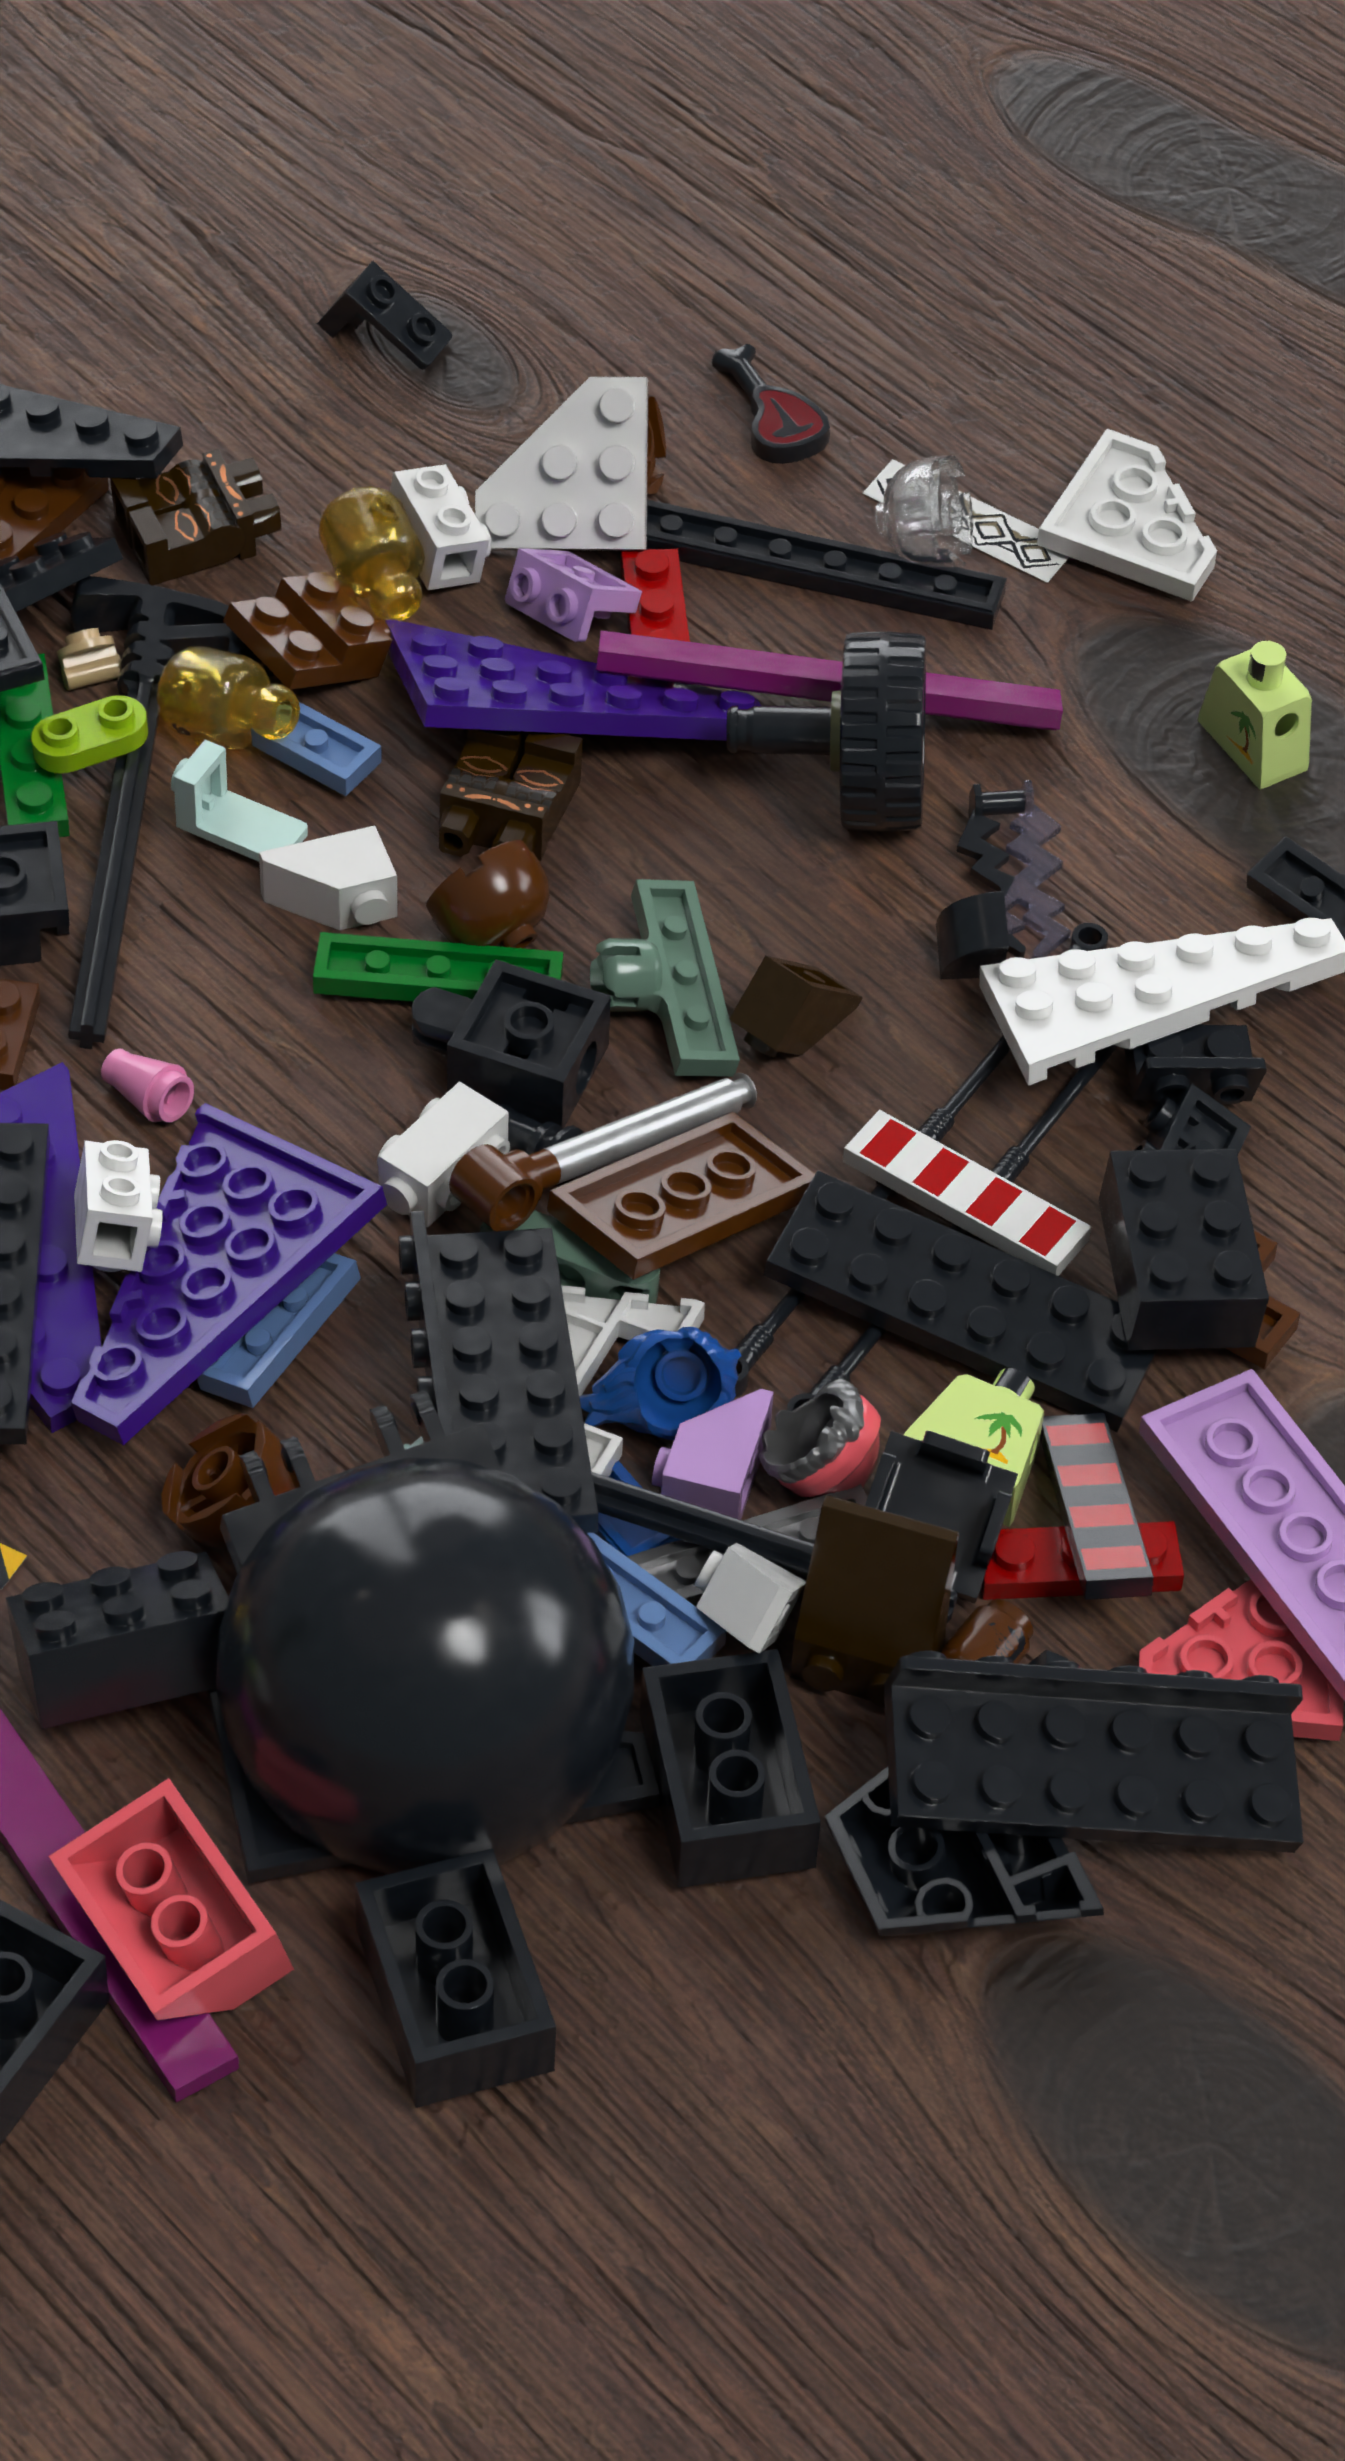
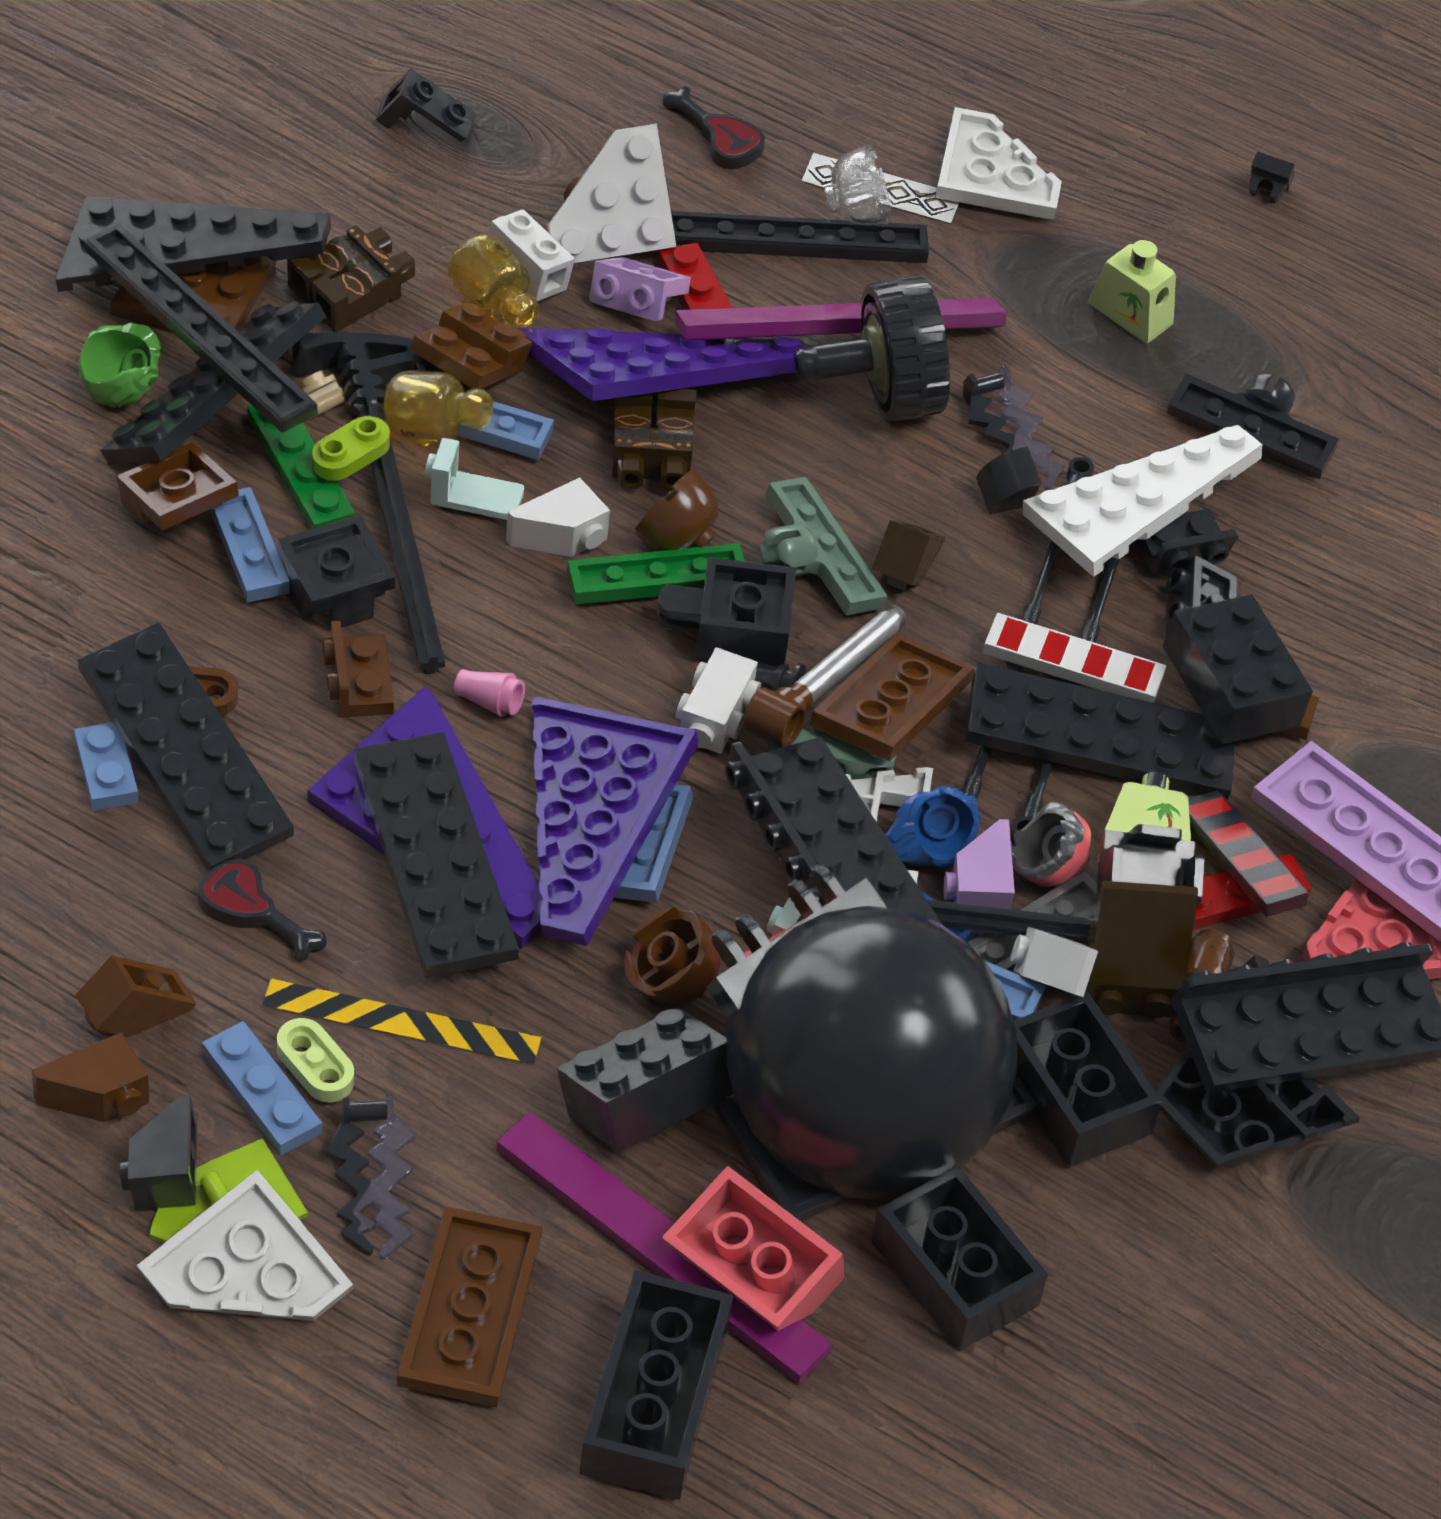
camera: 20 degrees left, 0 degrees up
white brick [74,1140,163,1272] -> none

